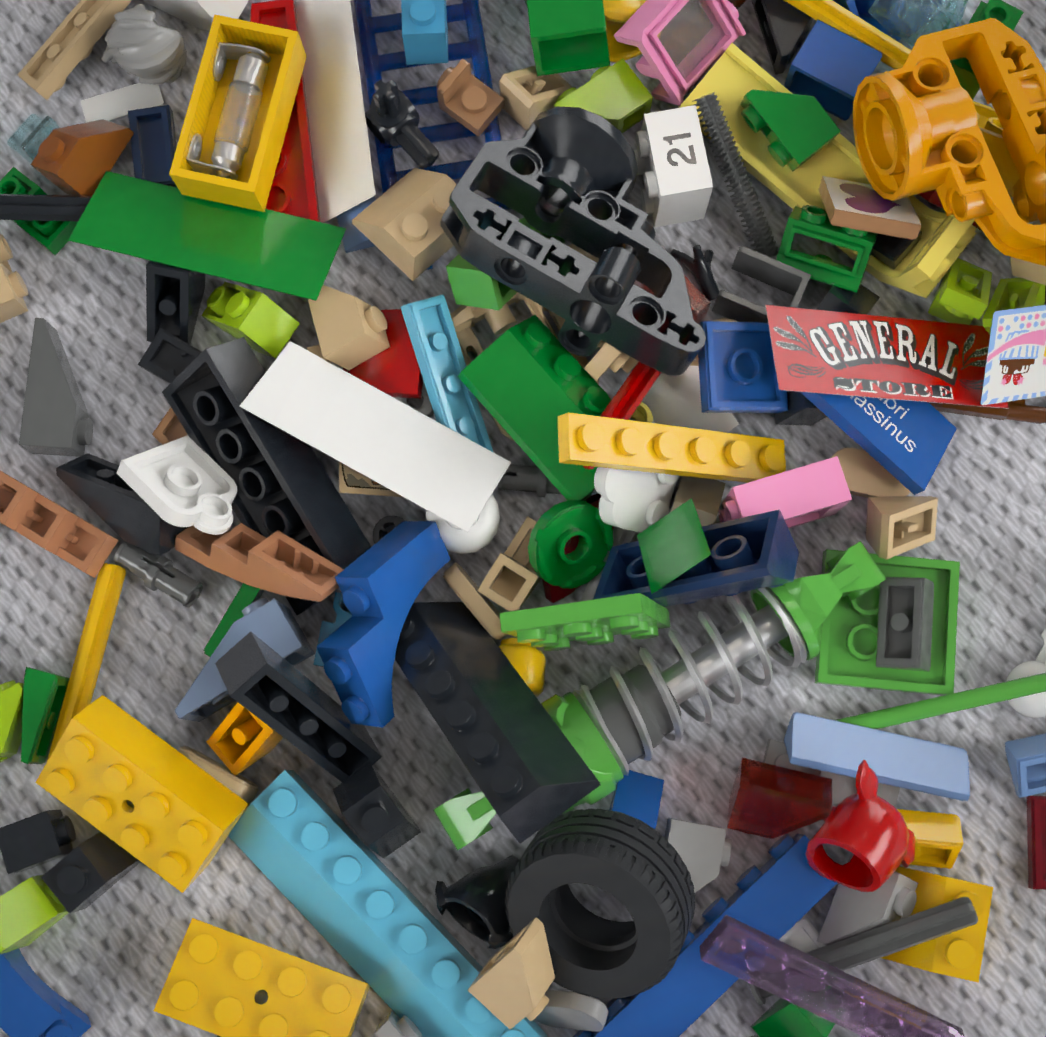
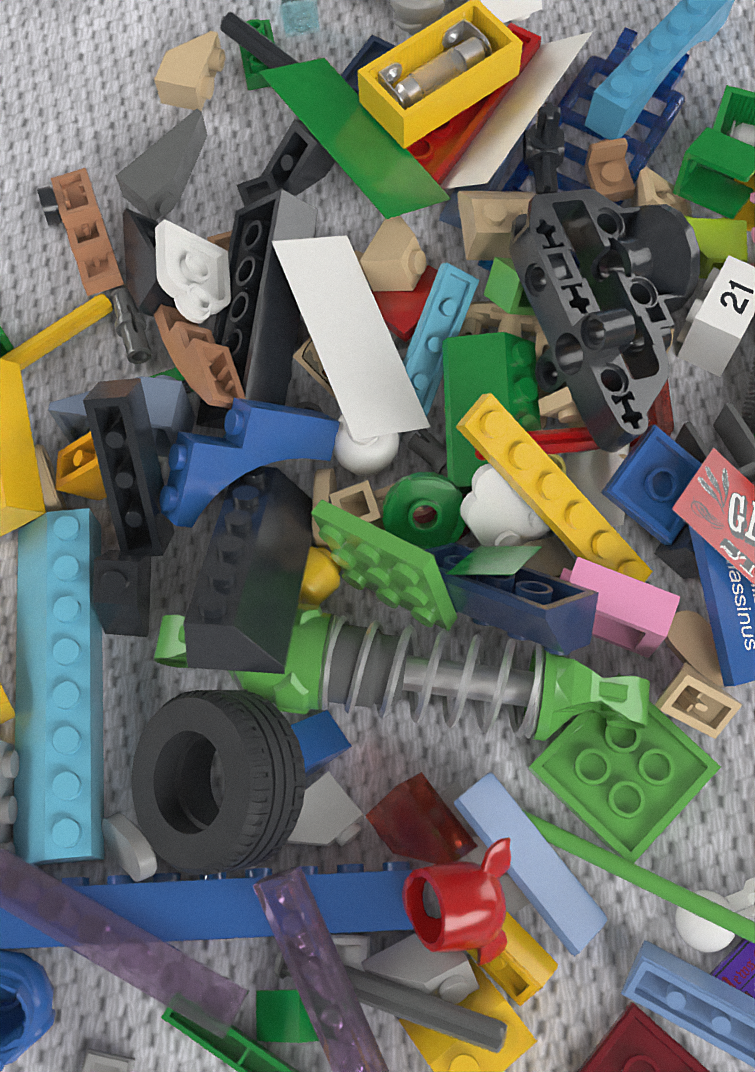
camera: 40 degrees right, 10 degrees down
dark orange slope [30,119,134,196] -> none
white sticker [80,83,164,122] -> none
lime slope [201,282,300,359] -> none
black hat [435,855,519,949] -> none
tan slope [468,917,555,1029] -> none
black bar [670,245,720,304] -> none
dark grey slope [876,577,934,671] -> none

